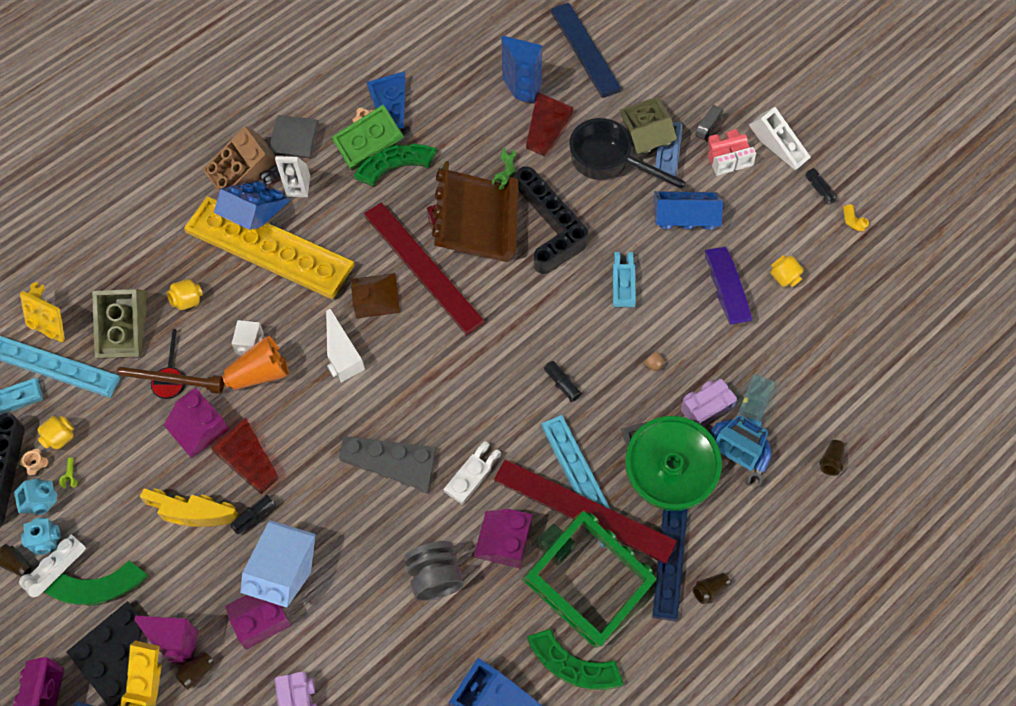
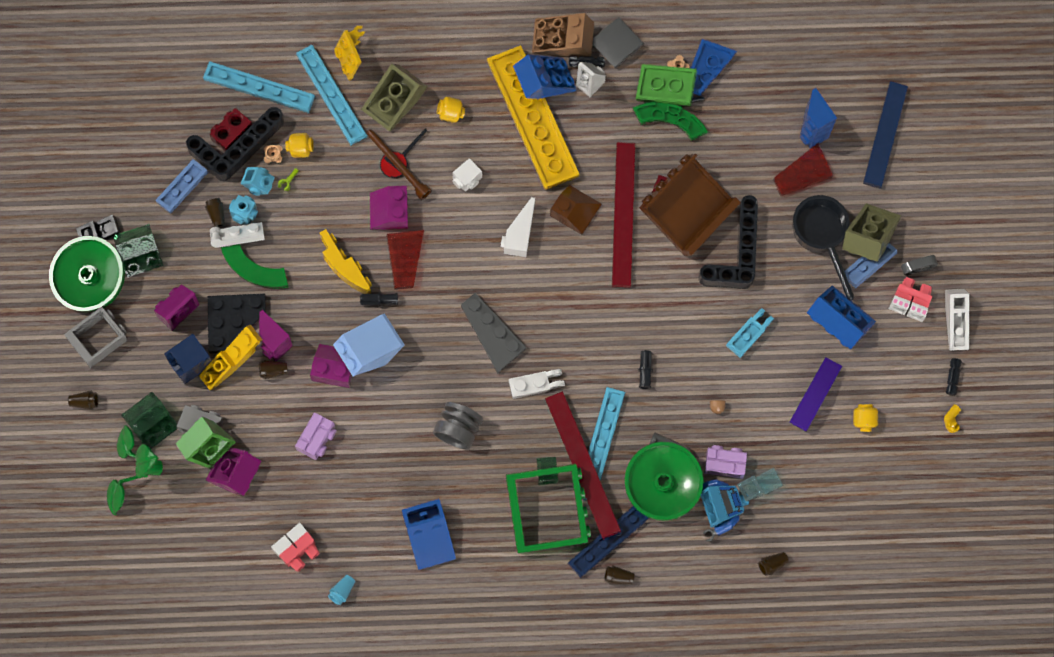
camera: 35 degrees right, 10 degrees up
orange cone [222,336,289,390] -> none
magenta slope [473,509,532,569] -> none
bright green piece [492,148,516,190] -> none
green tile [527,629,624,690] -> none

